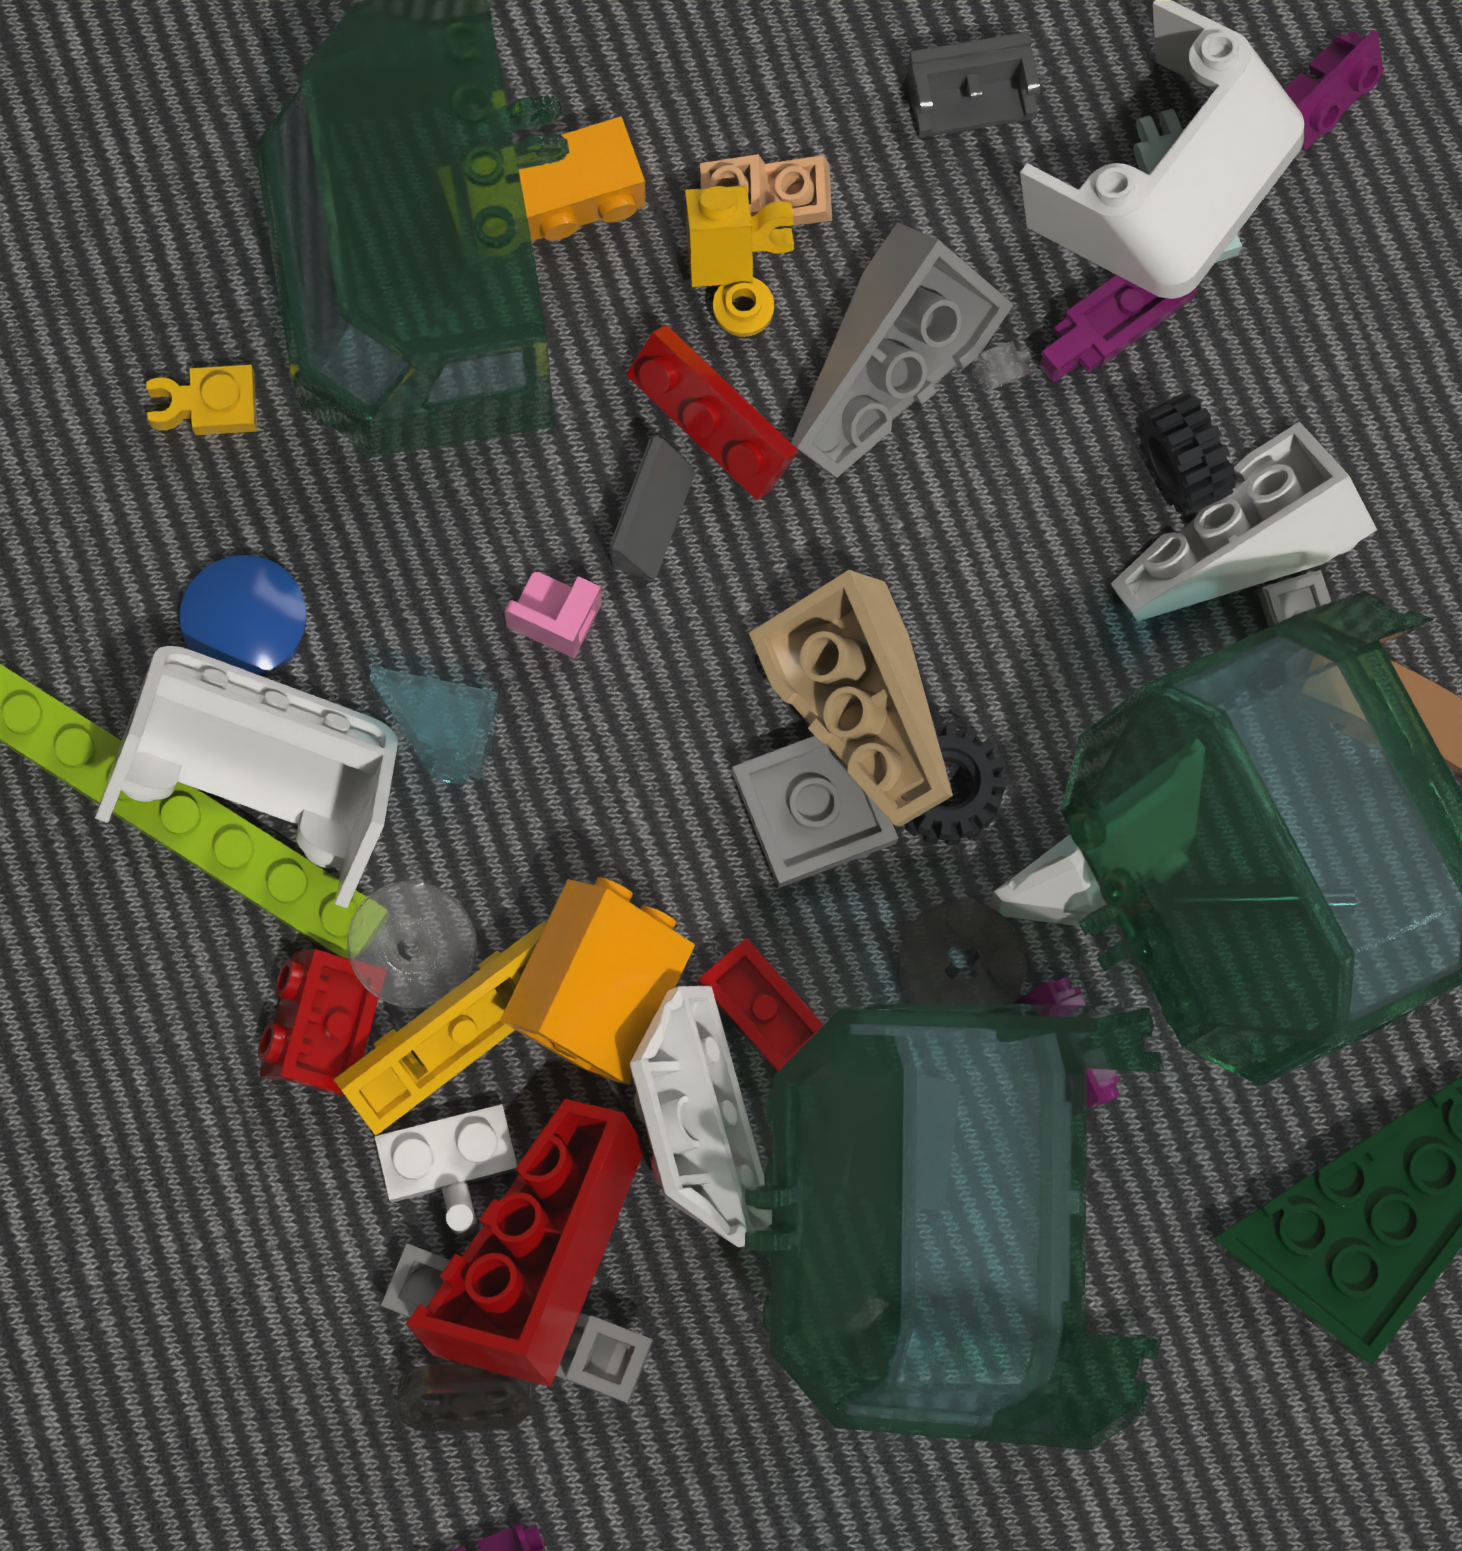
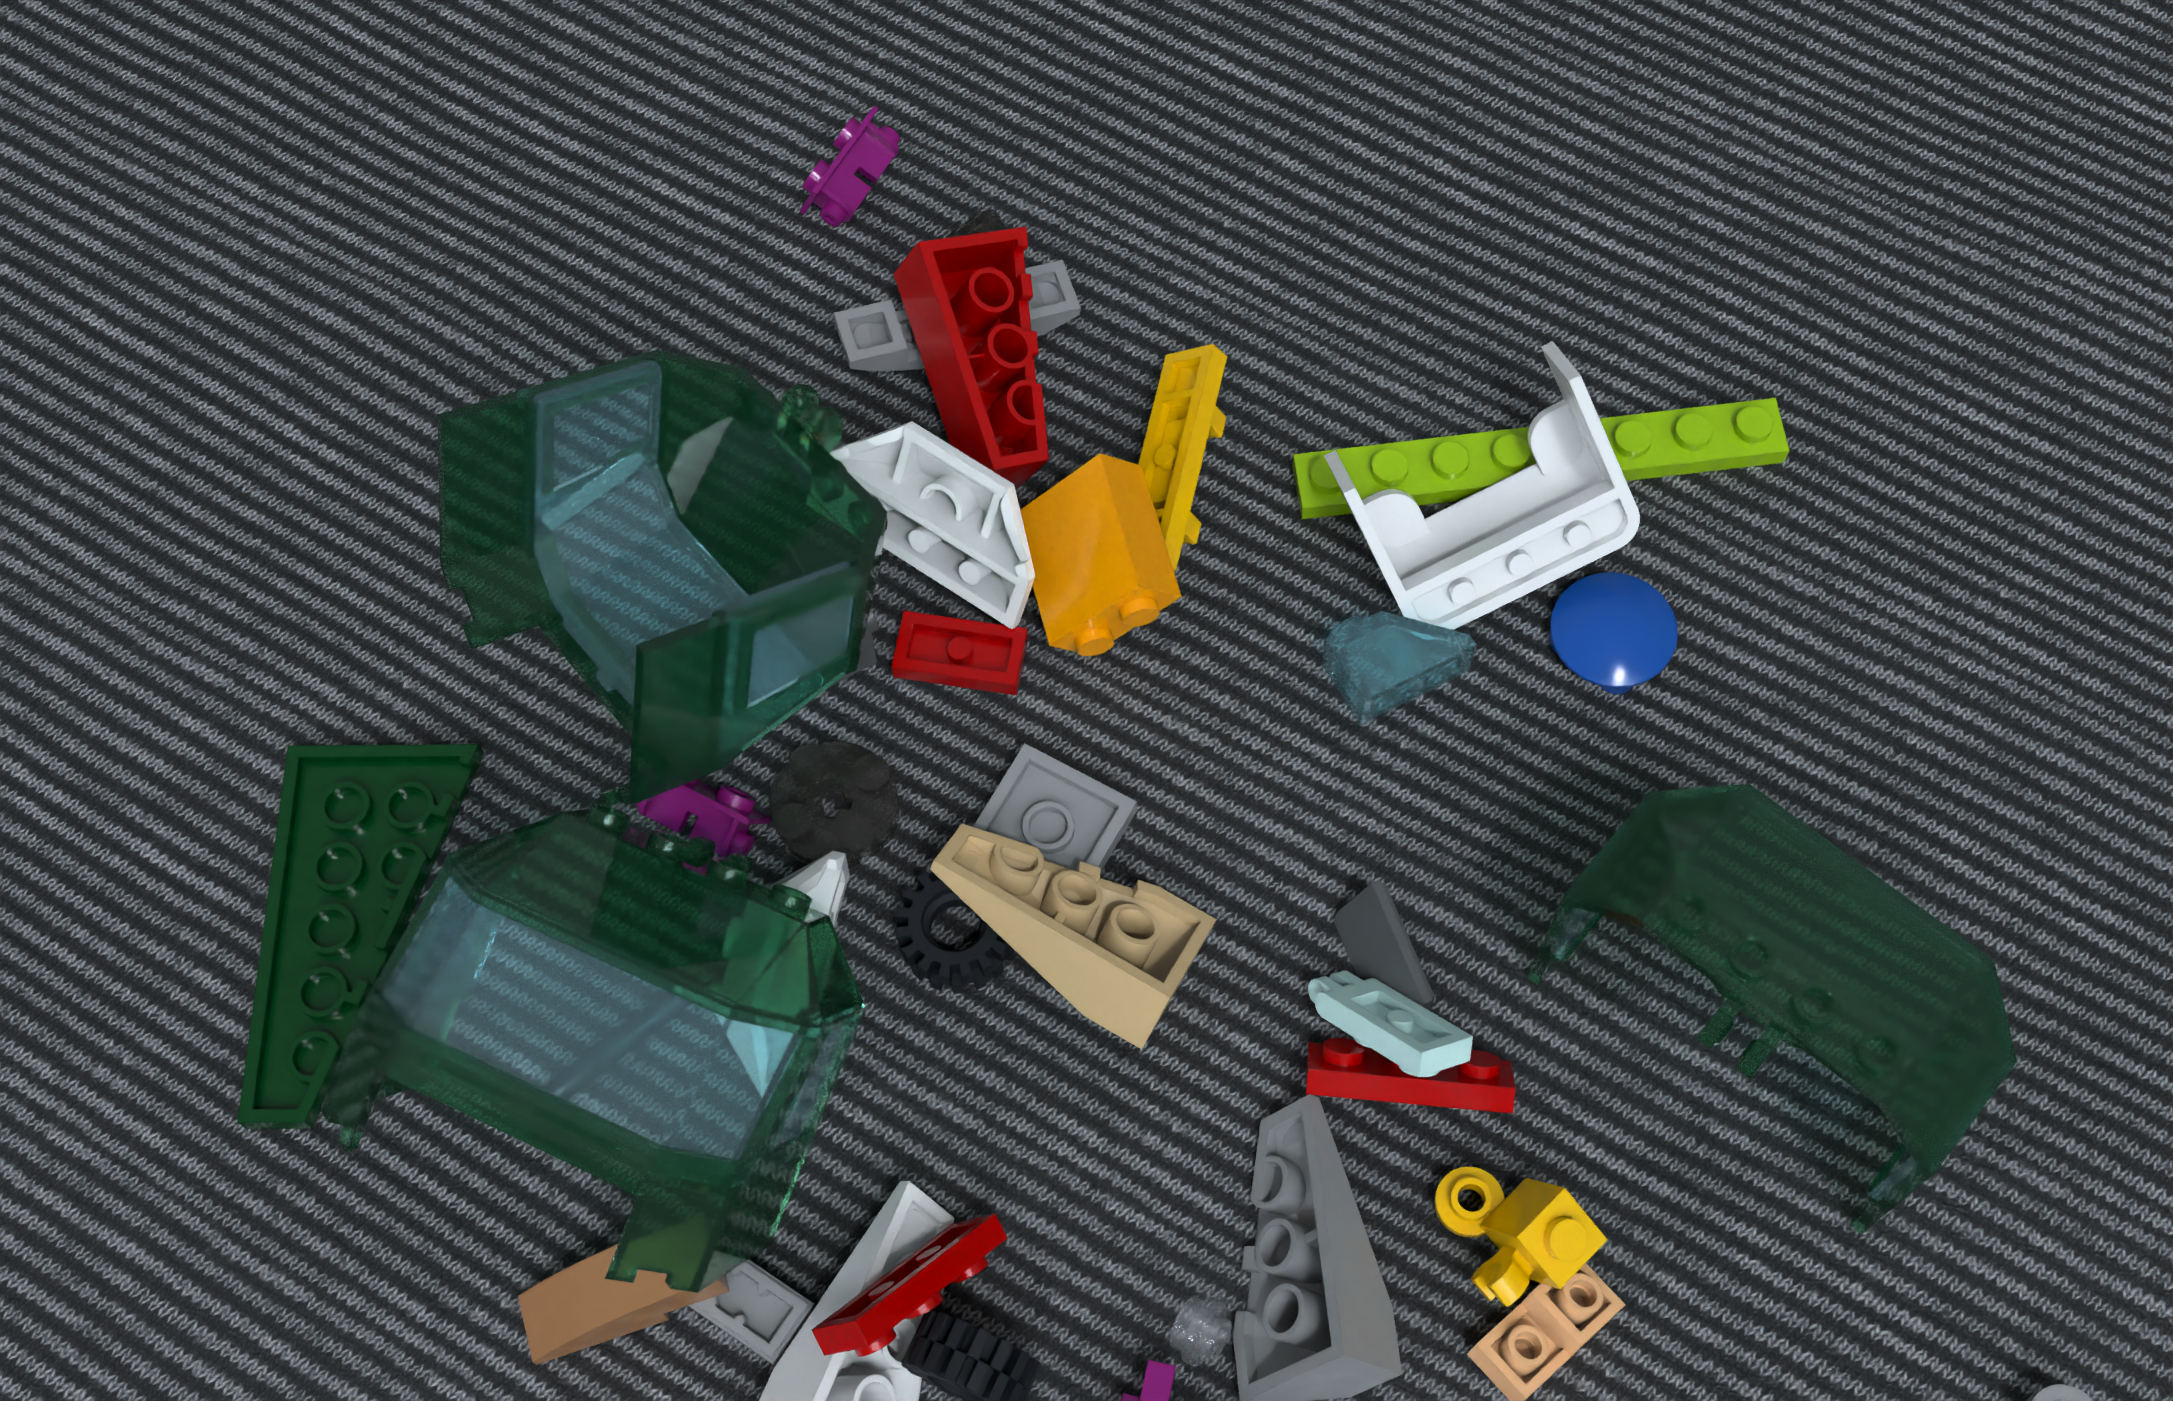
camera: 150 degrees right, 10 degrees down
yellow plate [146,365,257,435] -> none
red bracket [258,949,386,1097] -> none
clear dish [347,881,477,1008] -> none
white plate [374,1104,517,1237] -> none
light orange brick [446,116,645,260] -> none
bright pink panel [504,572,602,659] -> none
none -> red plate [812,1213,1007,1357]
none -> light aqua hinge [1308,970,1473,1078]

